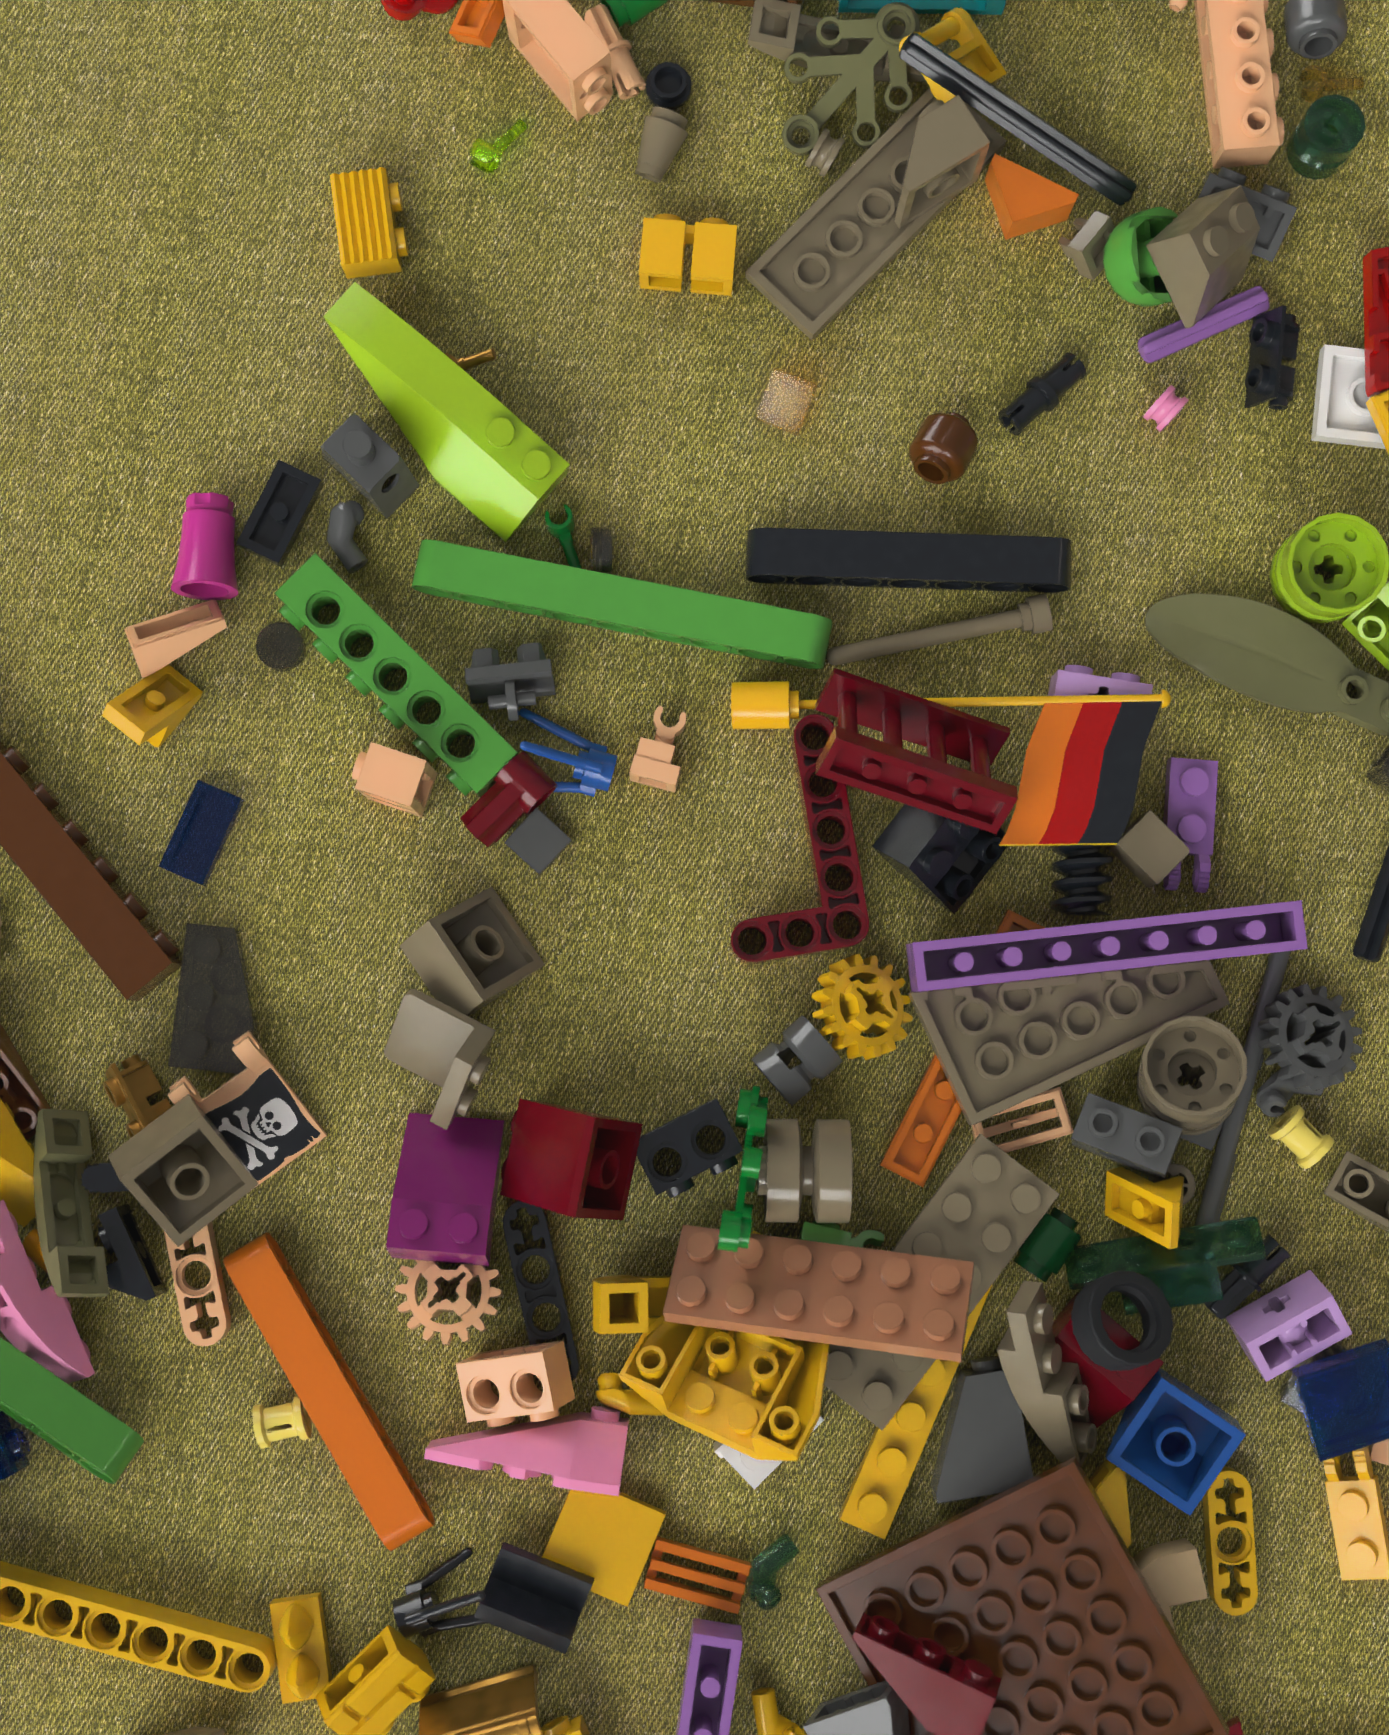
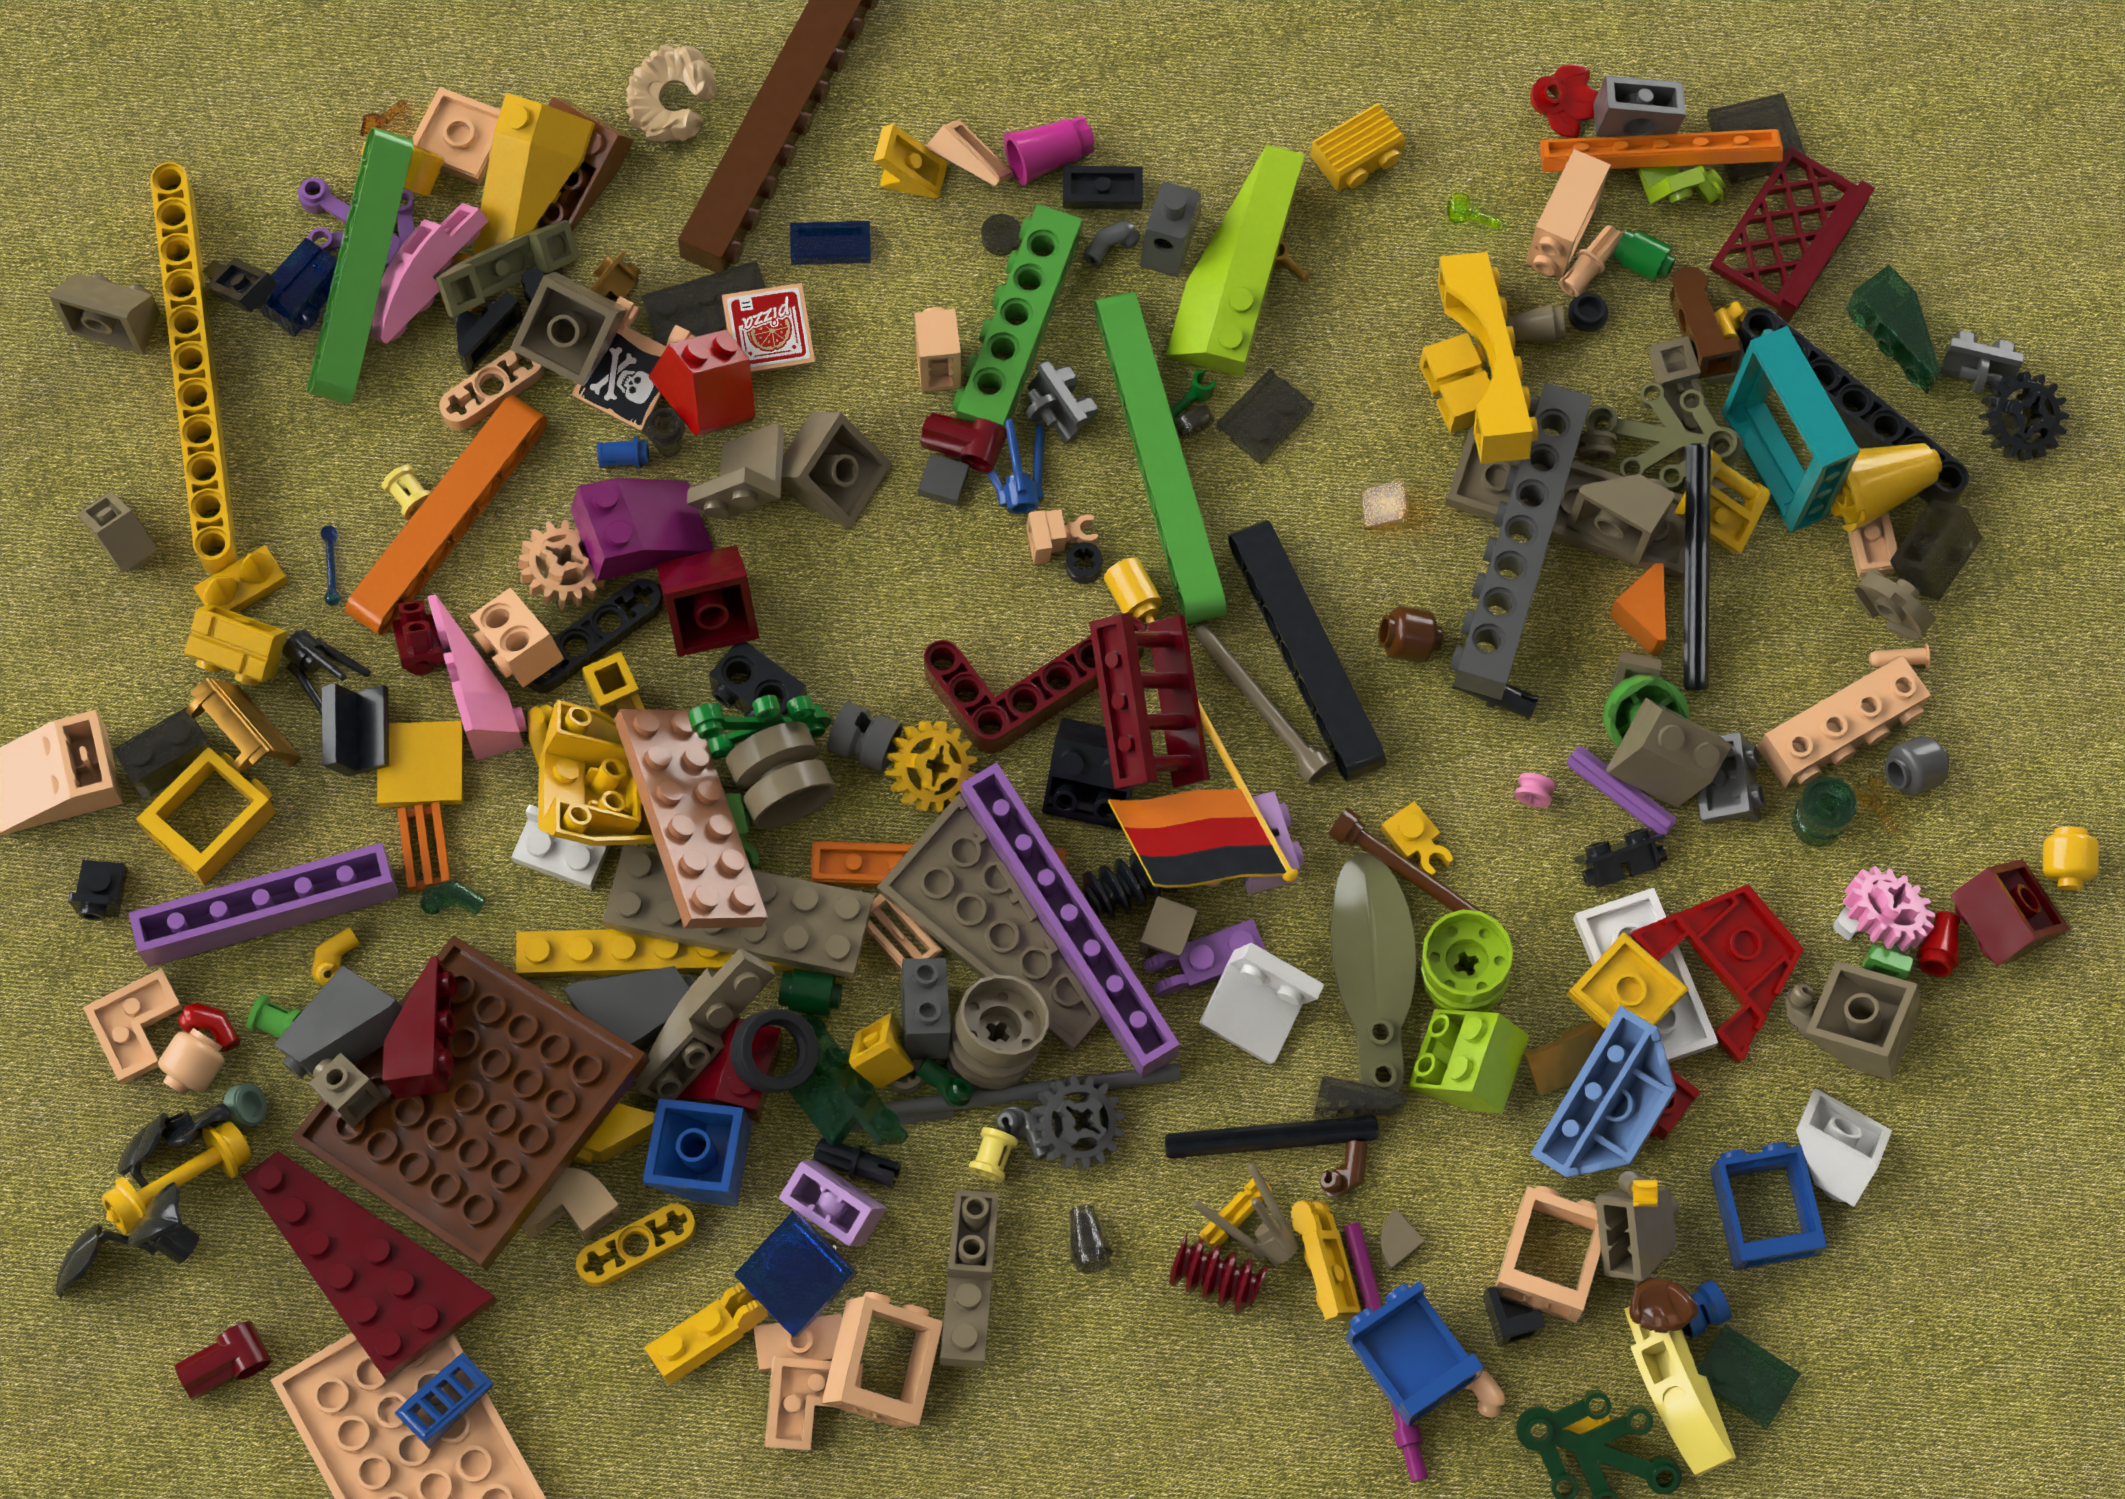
camera: 65 degrees right, 15 degrees down
none -> hinge [320,525,341,606]
none -> dark red hips [392,600,444,675]
none -> blue pin [597,436,649,469]
none -> clear smoke cone [644,408,685,457]
none -> red slope [648,330,756,436]
none -> tile [722,283,815,374]
none -> dark green arm [916,1057,973,1107]
none -> black bush [1065,542,1103,584]
none -> white bracket [1199,943,1324,1064]
none -> clear smoke plate [1216,368,1315,465]
none -> reddish brown piece [1328,807,1506,930]
none -> yellow plate [1380,801,1453,877]
none -> yellow arch [1438,252,1538,464]
none -> dark grey brick [1449,383,1592,700]

